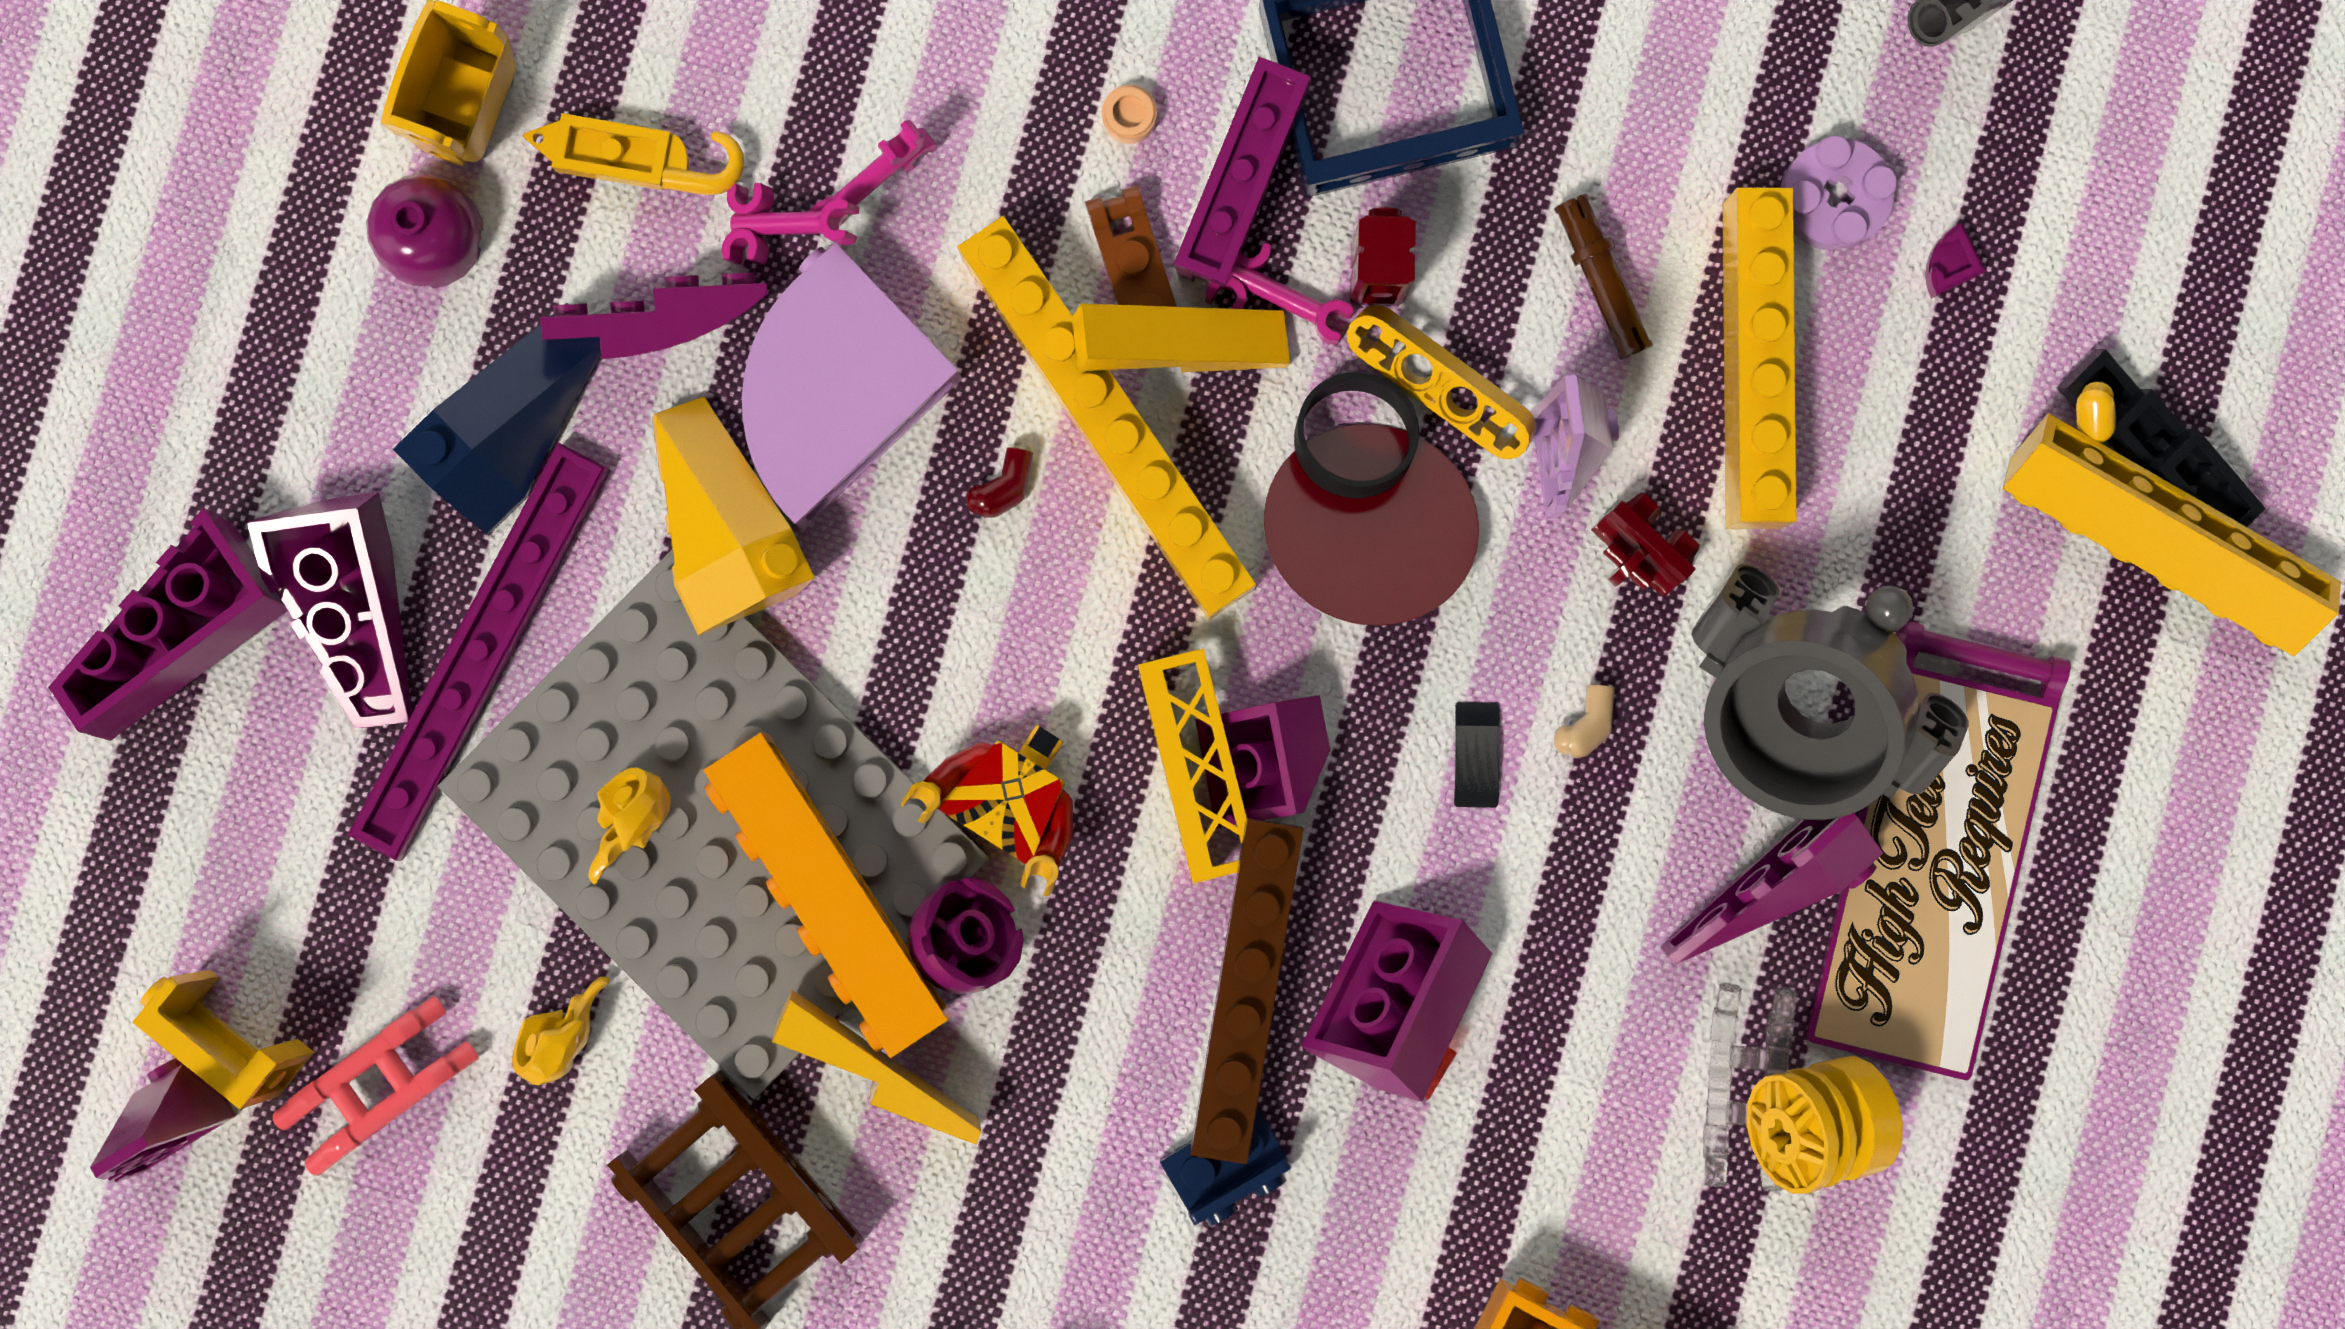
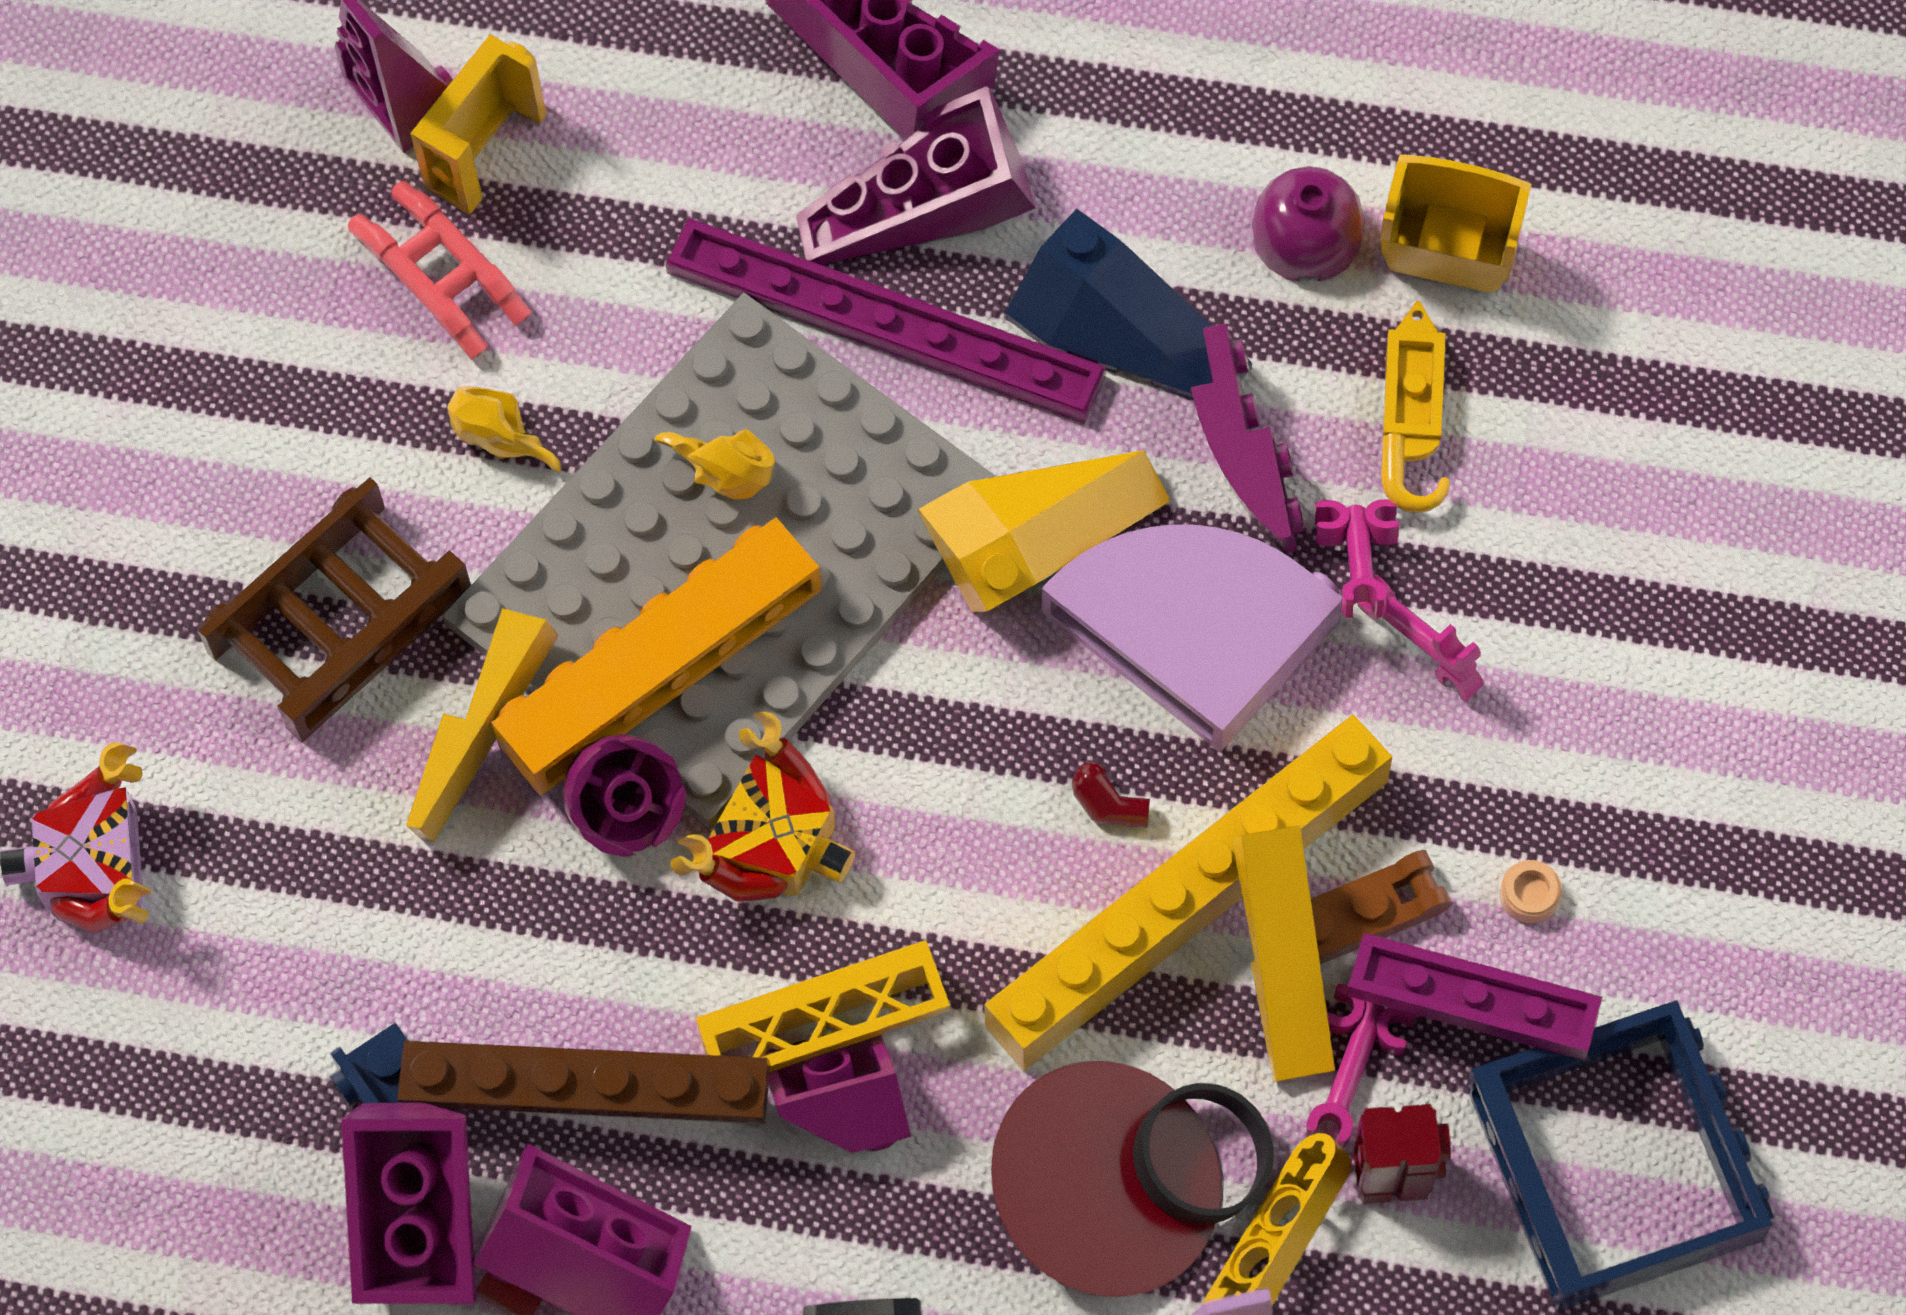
camera: 90 degrees right, 20 degrees down
none -> magenta slope [341,1103,476,1304]

